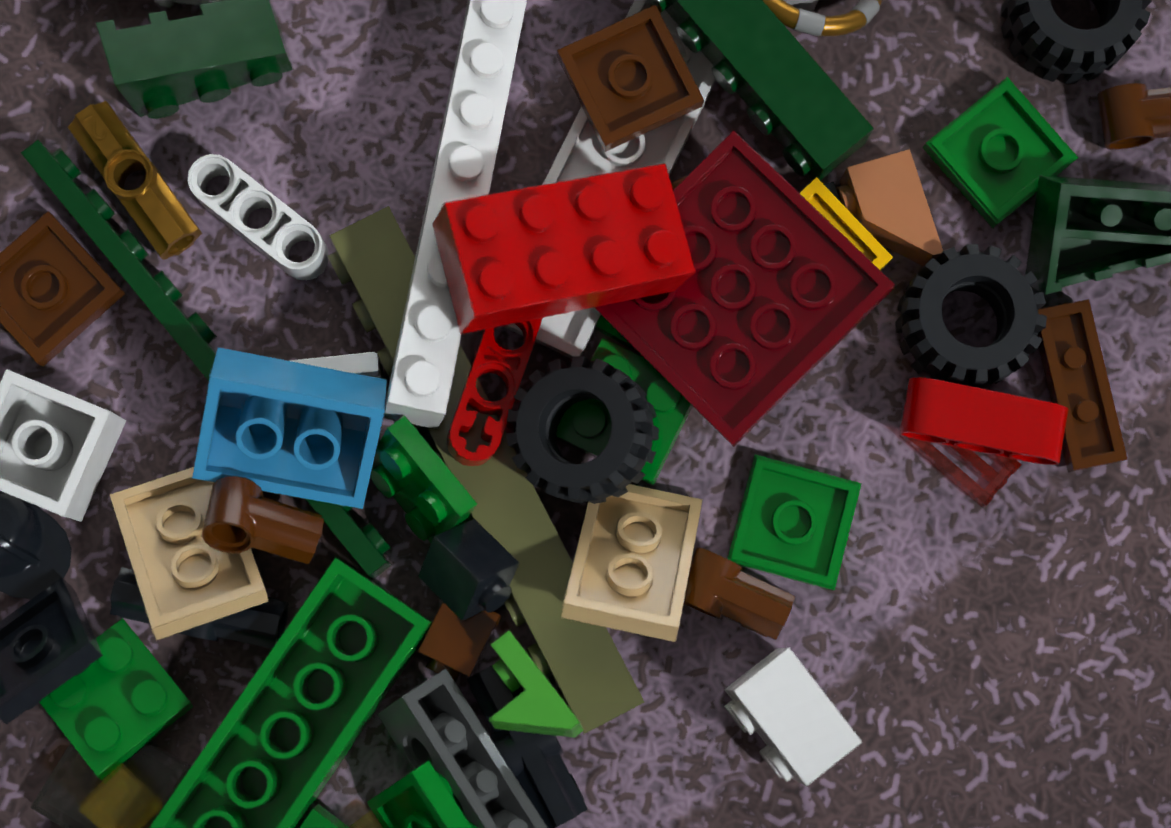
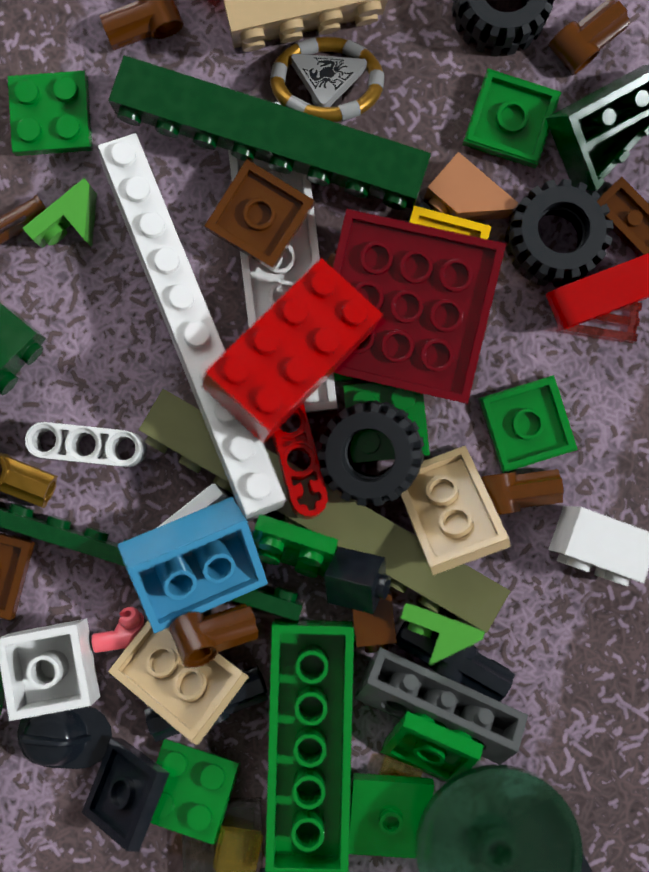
camera: 30 degrees left, 5 degrees up
none -> coral arm [92,607,144,653]

